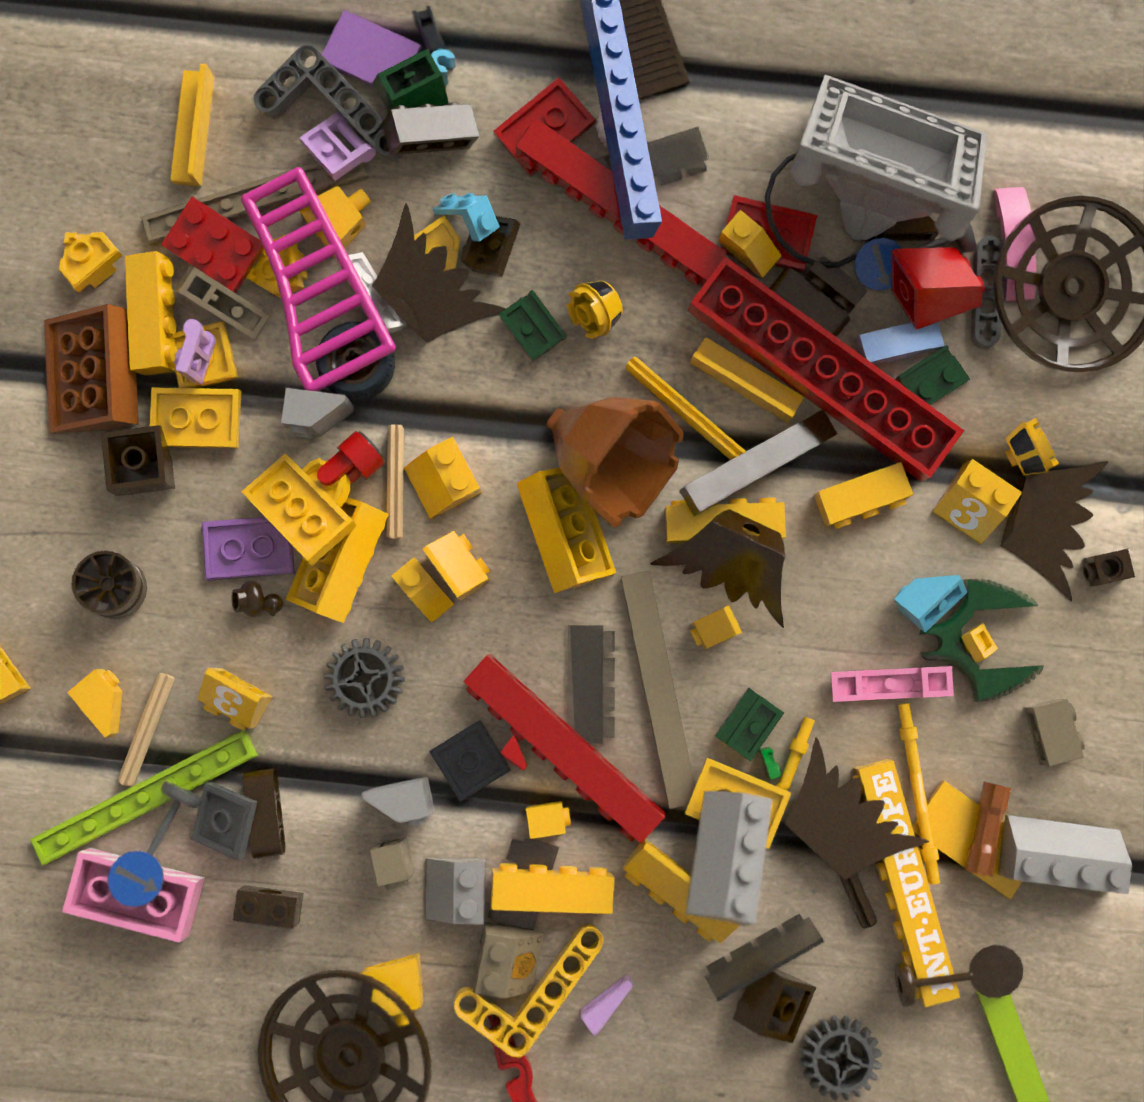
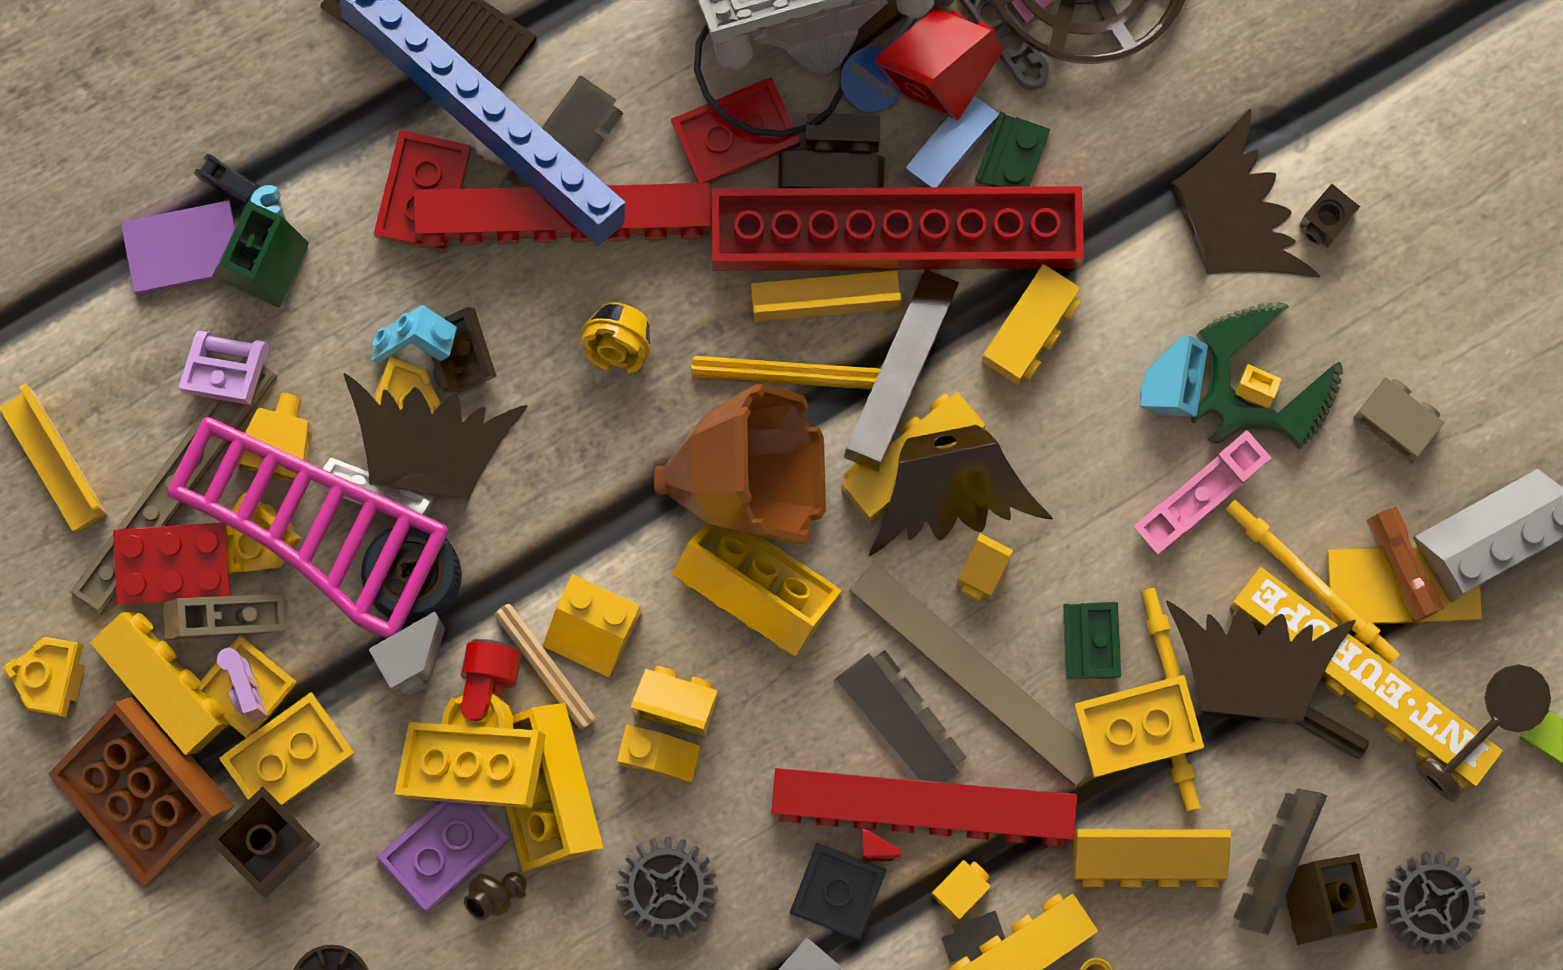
camera: 35 degrees left, 5 degrees down
dark grey beam [253,45,403,161] -> none
brick [382,102,479,155] -> none
dark green plate [499,290,567,362] -> none
light grey slope [685,791,772,926] -> none
yellow slope [718,210,781,279] -> none
green tile [759,746,781,780] -> none
yellow slope [931,459,1022,544] -> none
yellow cone [1005,418,1059,475] -> none

